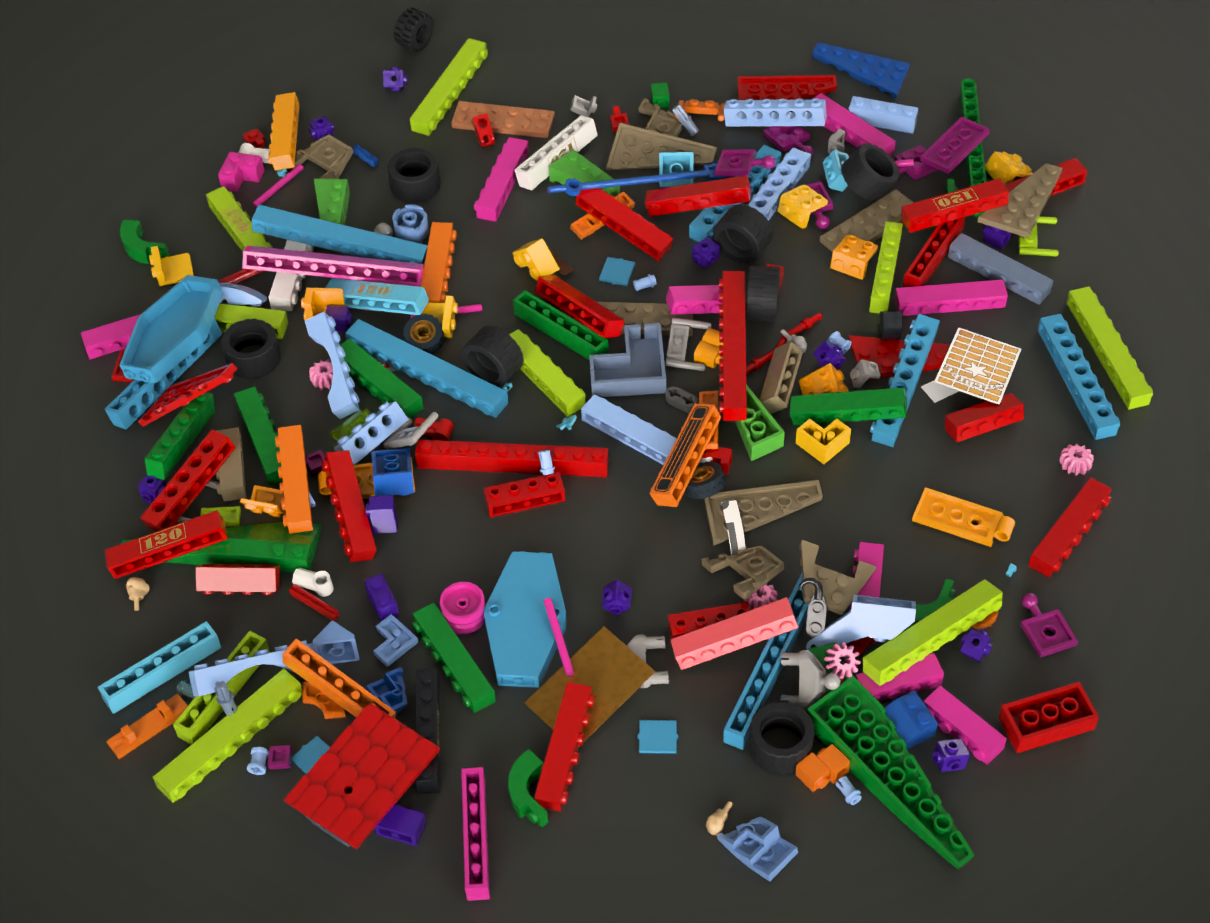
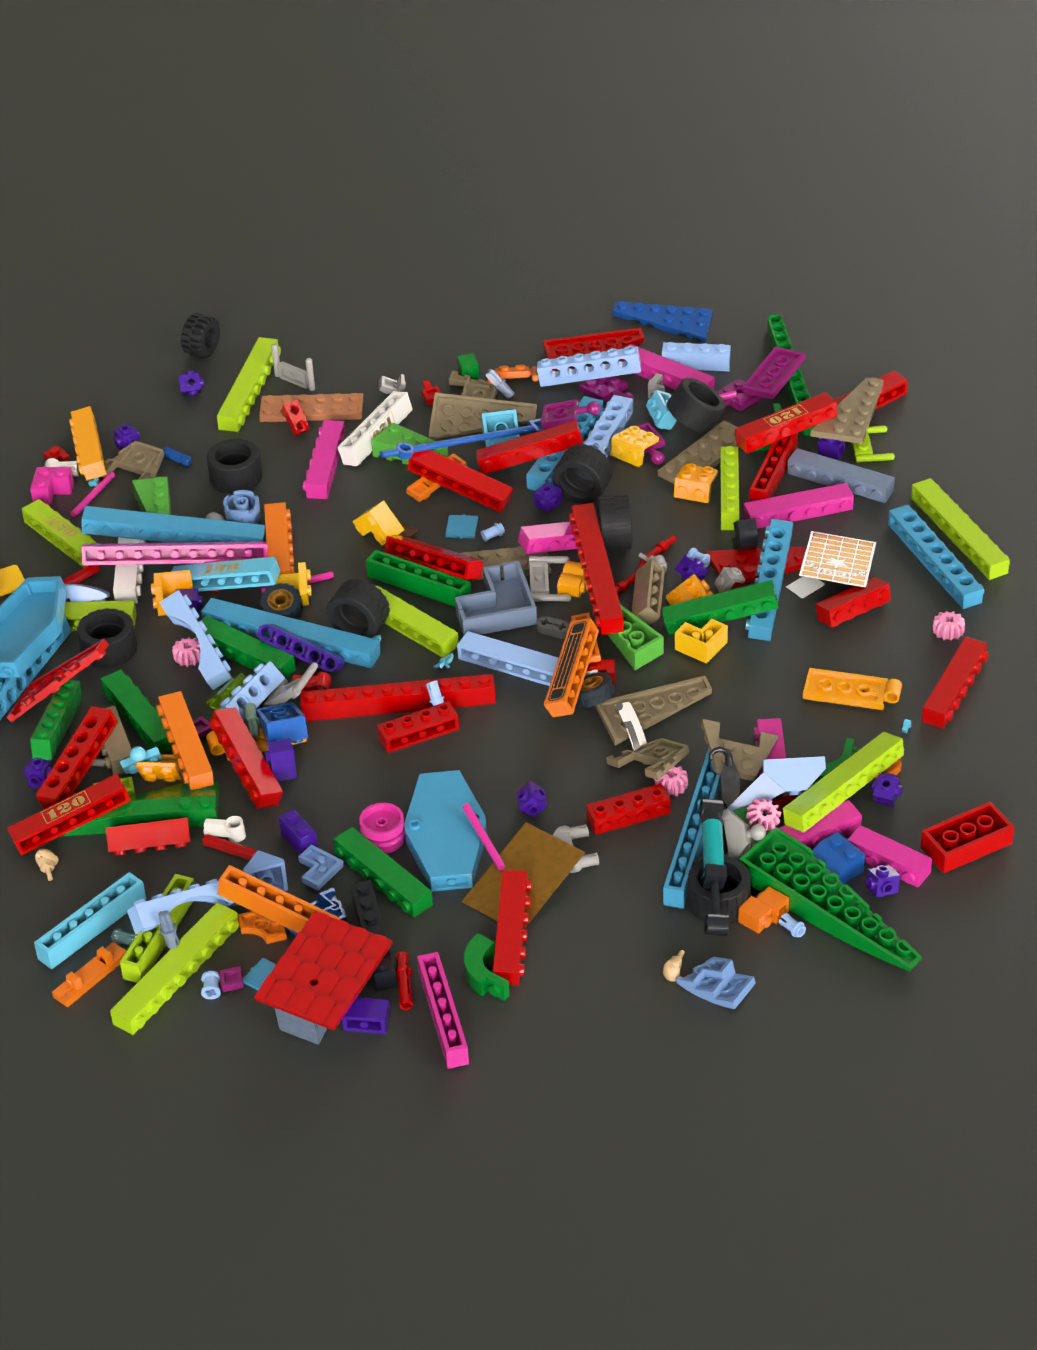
camera: 10 degrees left, 10 degrees down
dark azure piece [637,720,679,753] -> none
coral brick [671,597,798,670] -> none
yellow bracket [985,151,1033,184] -> none
magenta plate [1020,593,1078,658] -> none
none -> medium azure plate [120,746,163,774]
none -> sand green axle [243,703,260,739]
none -> dark purple beam [257,624,345,672]
none -> light grey plate [271,344,315,391]
none -> red pin [395,952,414,1010]
none -> black piece [699,798,729,936]

